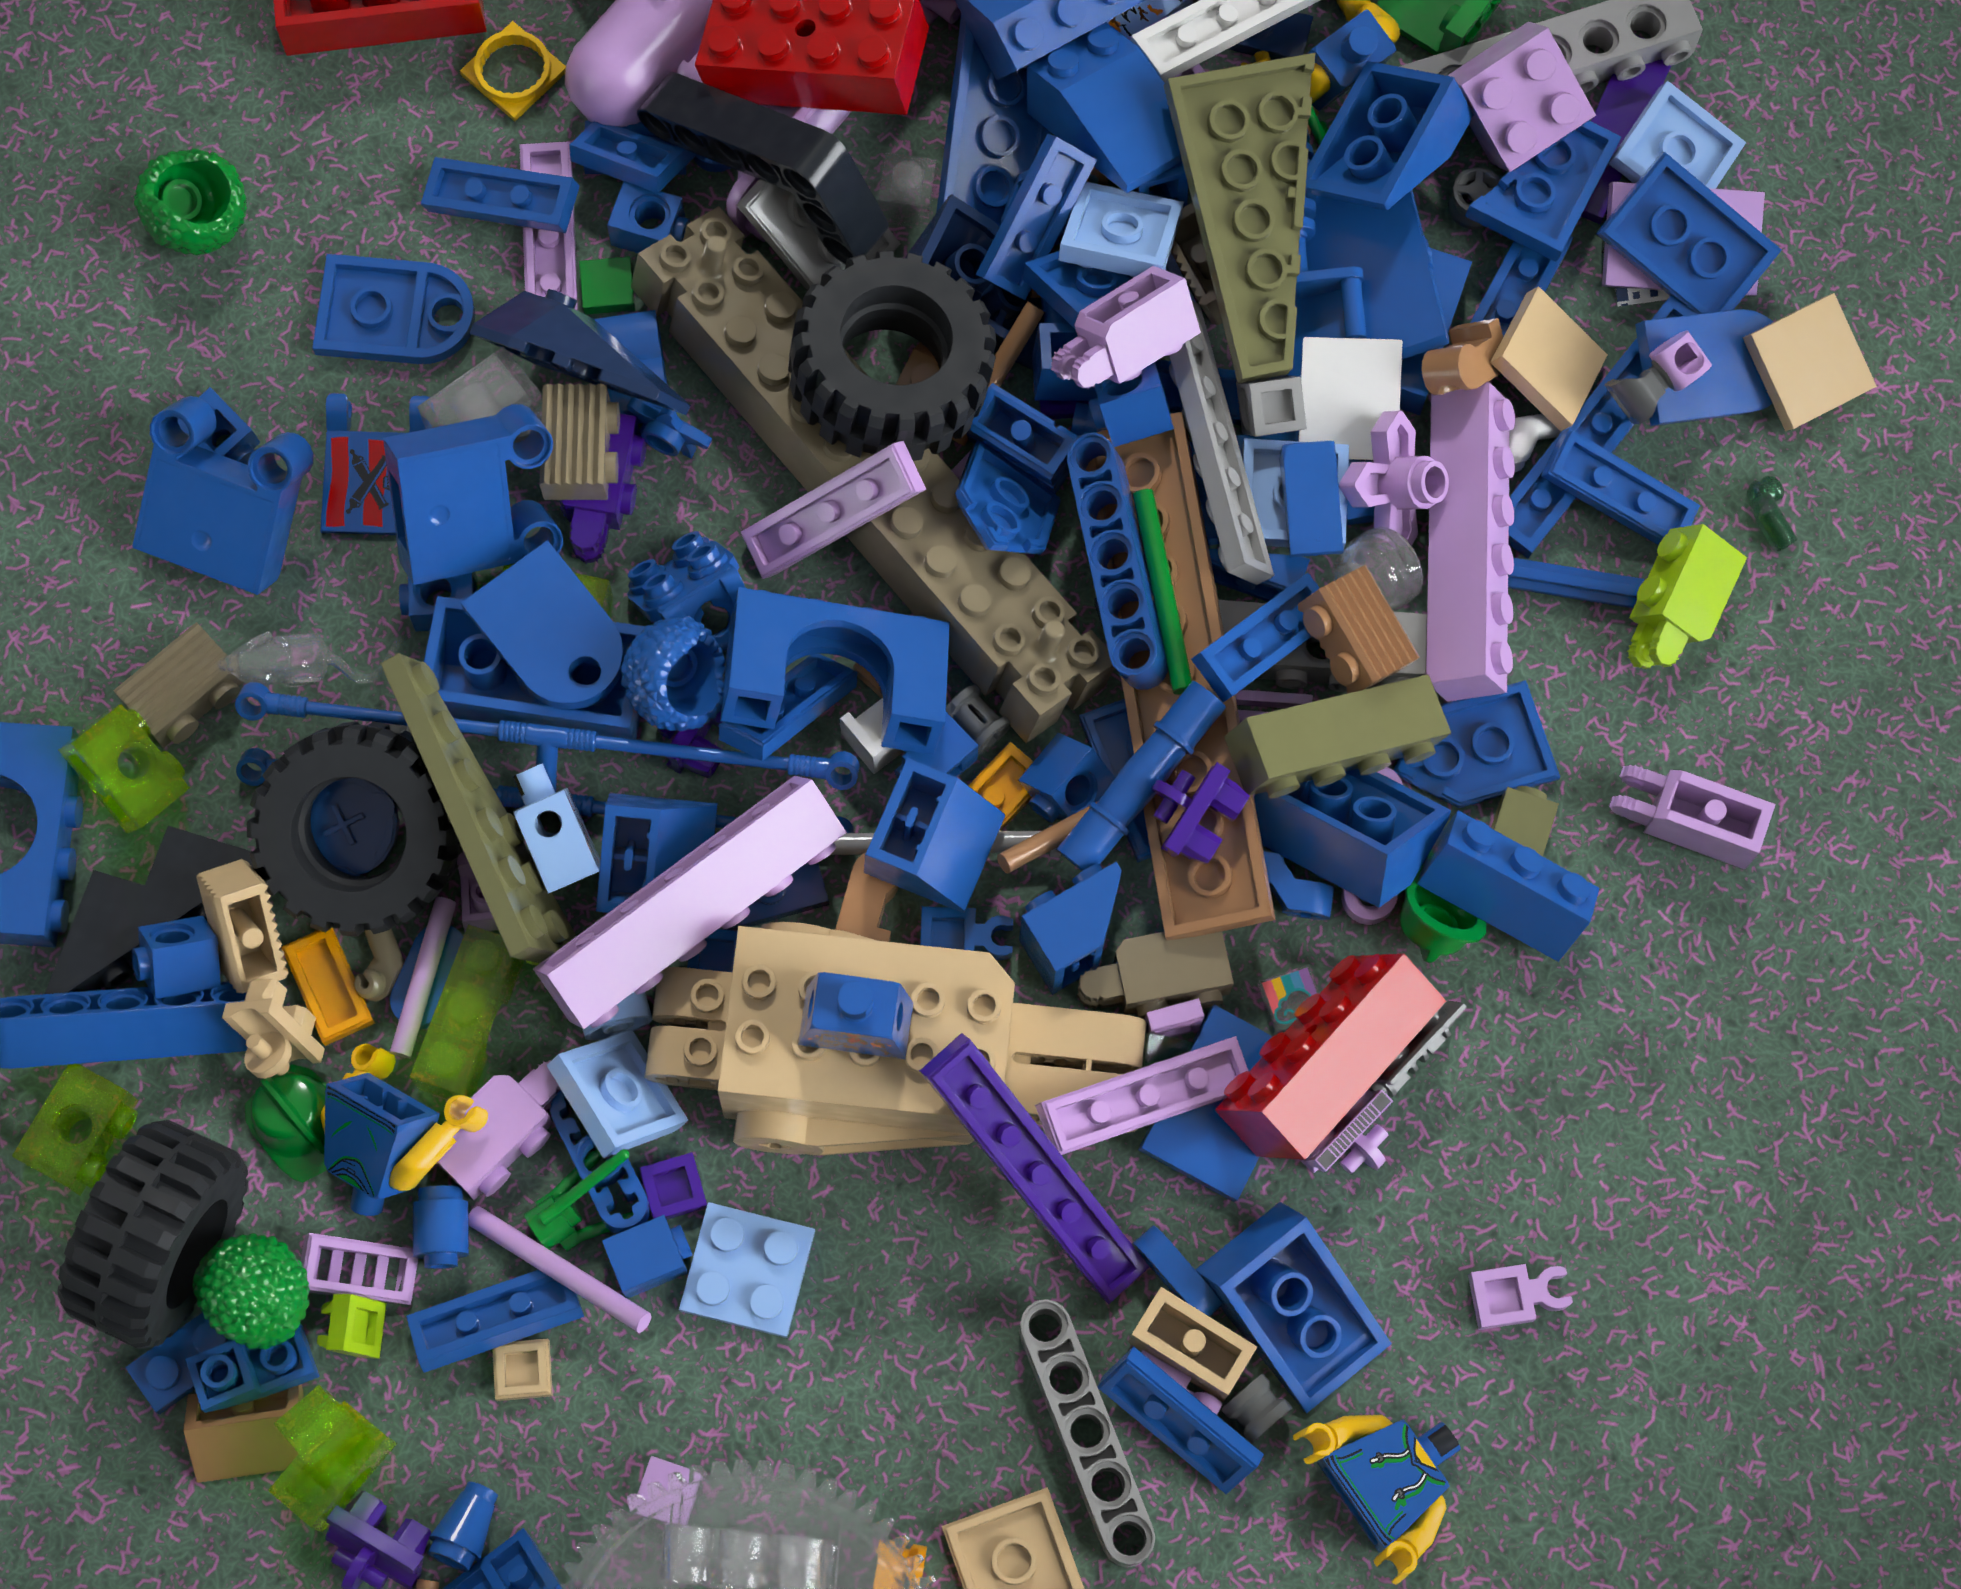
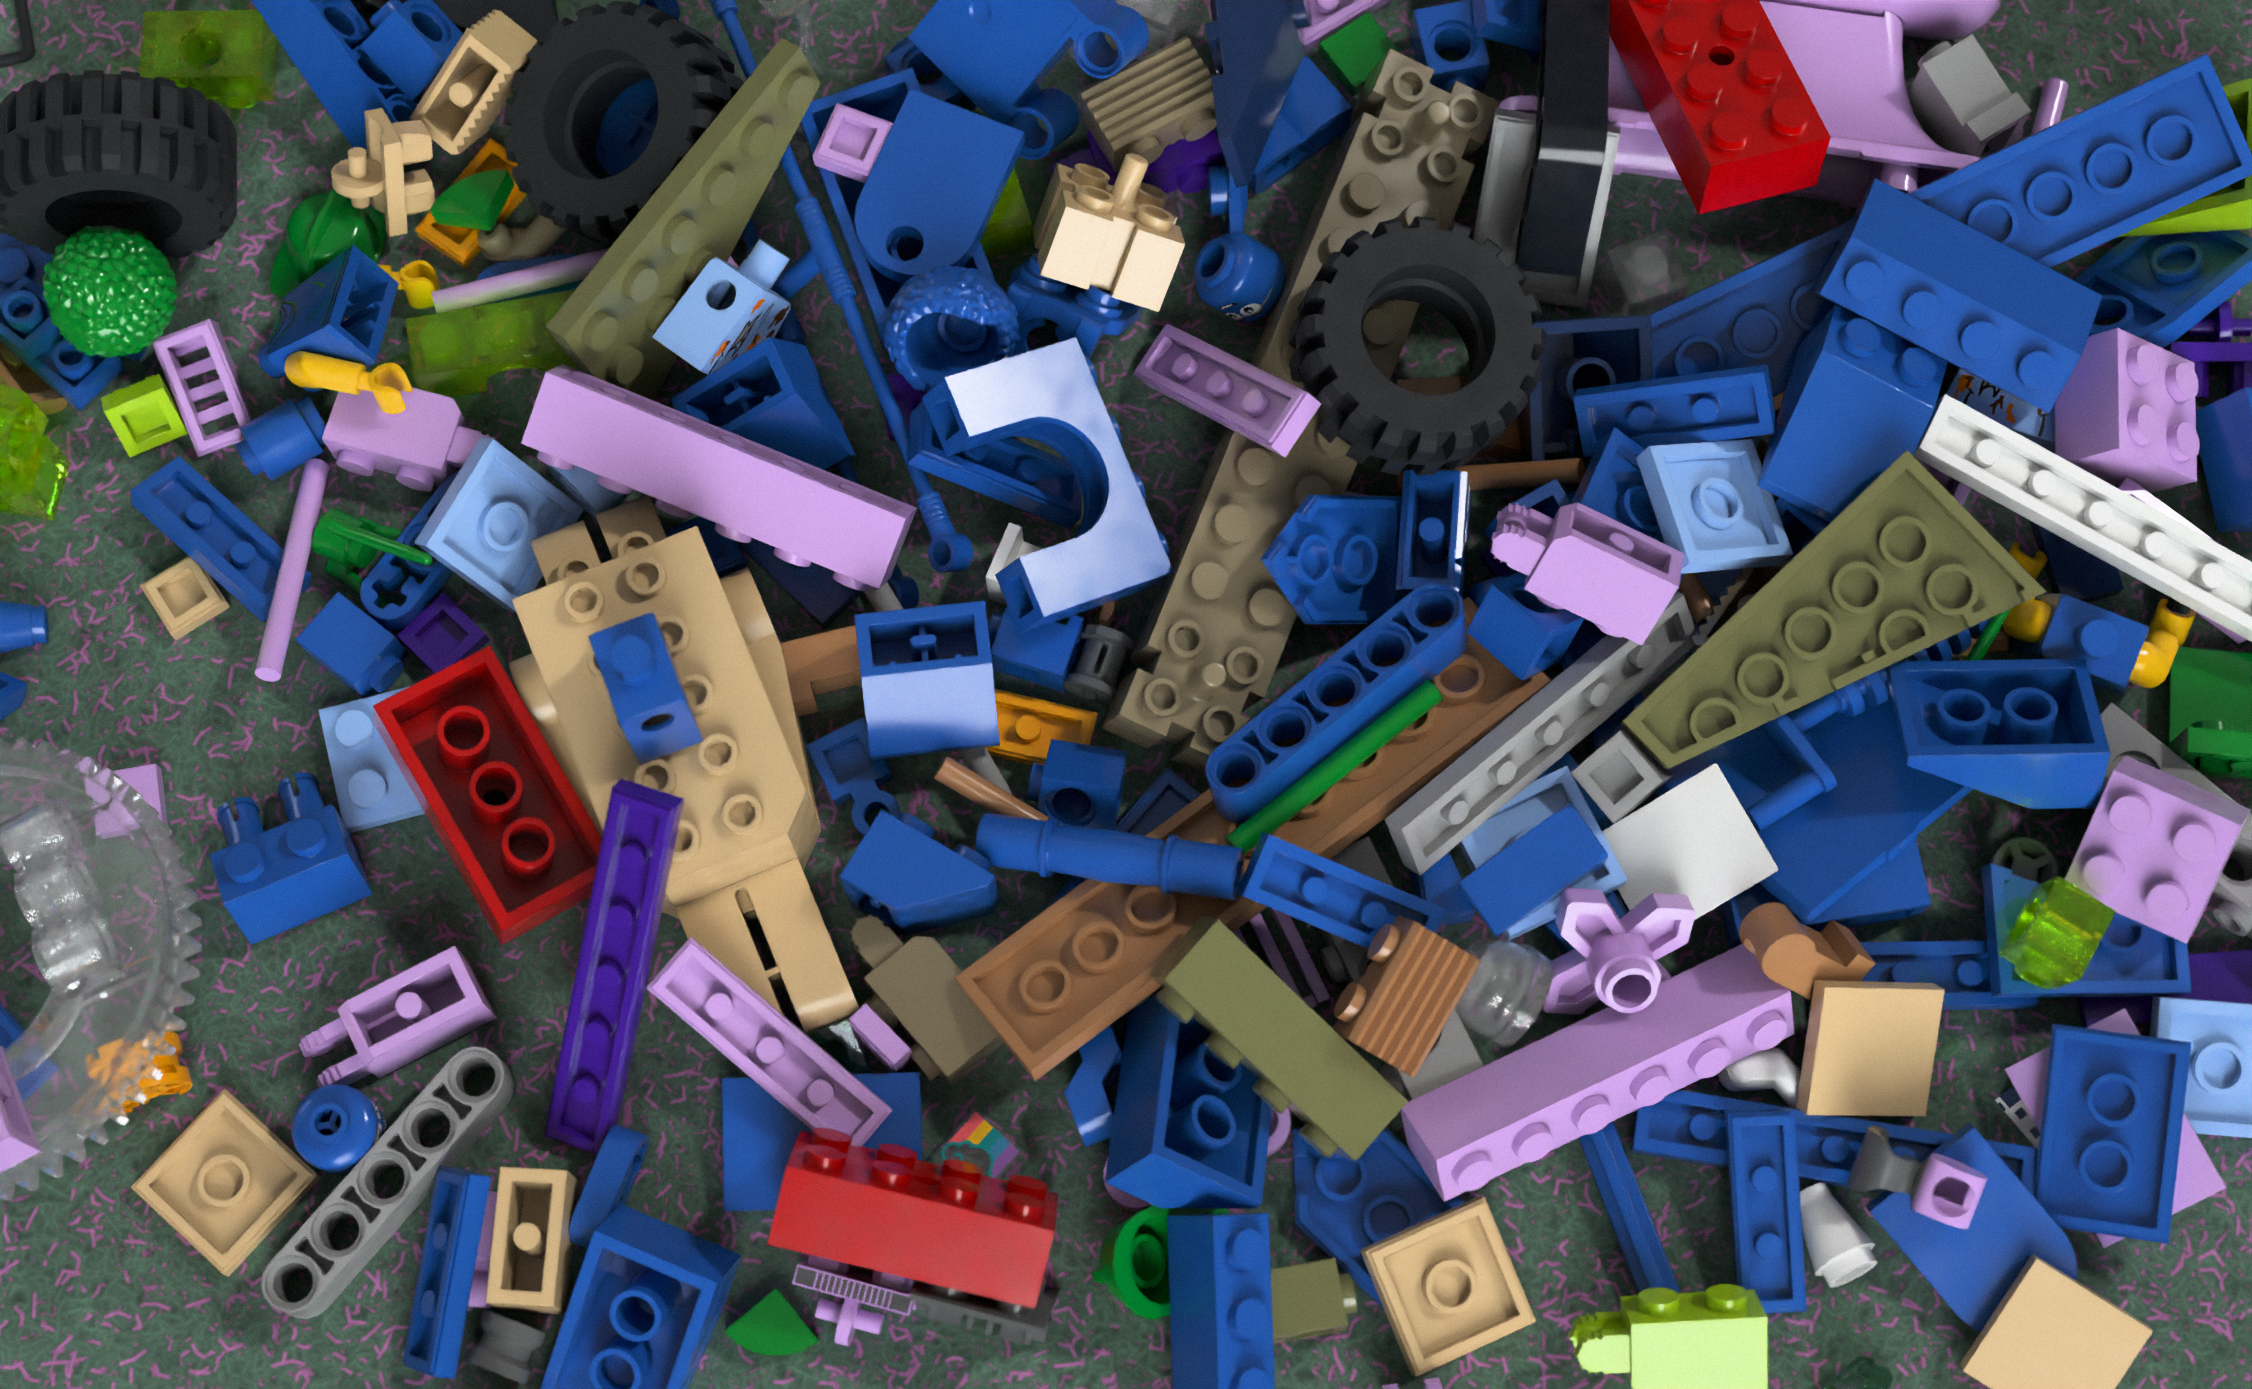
camera: 65 degrees right, 0 degrees up
dark purple hips [1151,762,1250,865] -> none
none -> blue brick [209,772,373,945]
none -> blue head [291,1084,387,1175]
none -> lavender hinge [299,946,497,1088]
none -> red brick [373,645,602,946]
none -> green tile [430,170,515,231]
none -> green tile [724,1288,820,1356]
none -> lavender tile [813,103,893,183]
none -> brick [1032,153,1185,312]
none -> blue head [1194,231,1286,323]
none -> tan tile [1360,1196,1536,1376]
none -> white cone [1800,1182,1877,1288]
none -> clear neon green brick [1999,876,2116,989]

